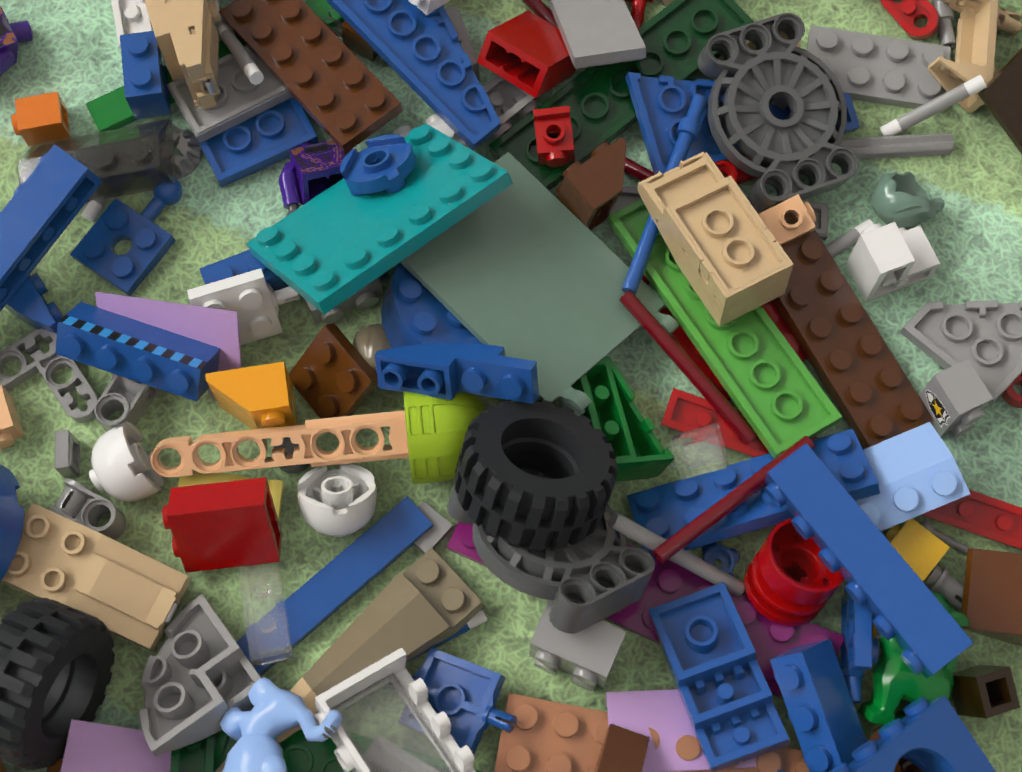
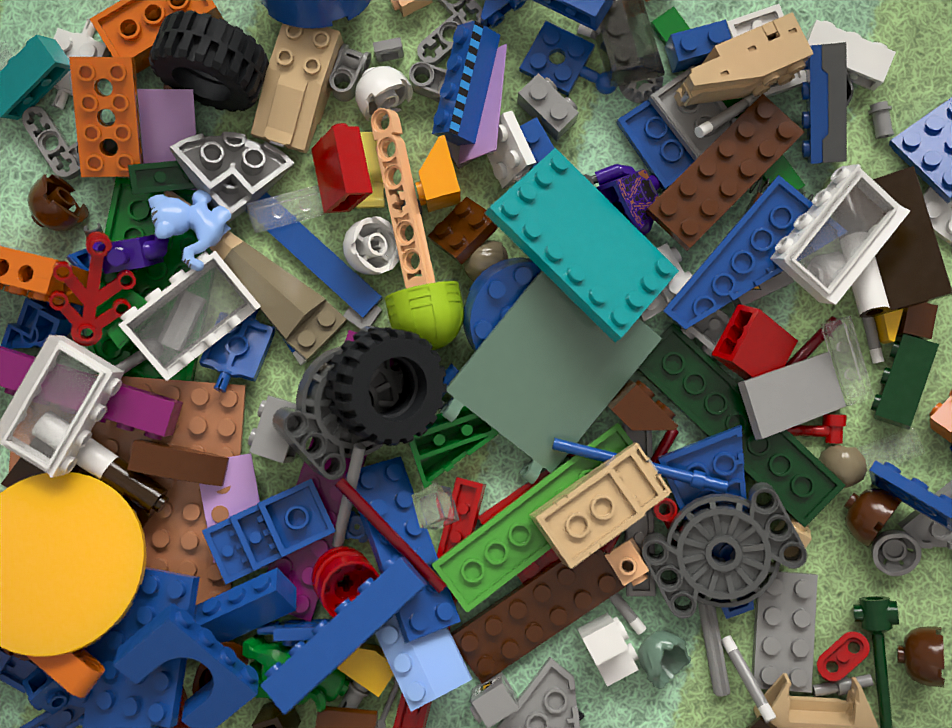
camera: 85 degrees right, 15 degrees up
blue plate [340,134,416,196] -> none
blue slope [374,343,539,404] -> none
red brick [533,106,575,167] -> none
dark red piece [619,290,757,445] -> none
none -> light grey brick [517,73,579,141]

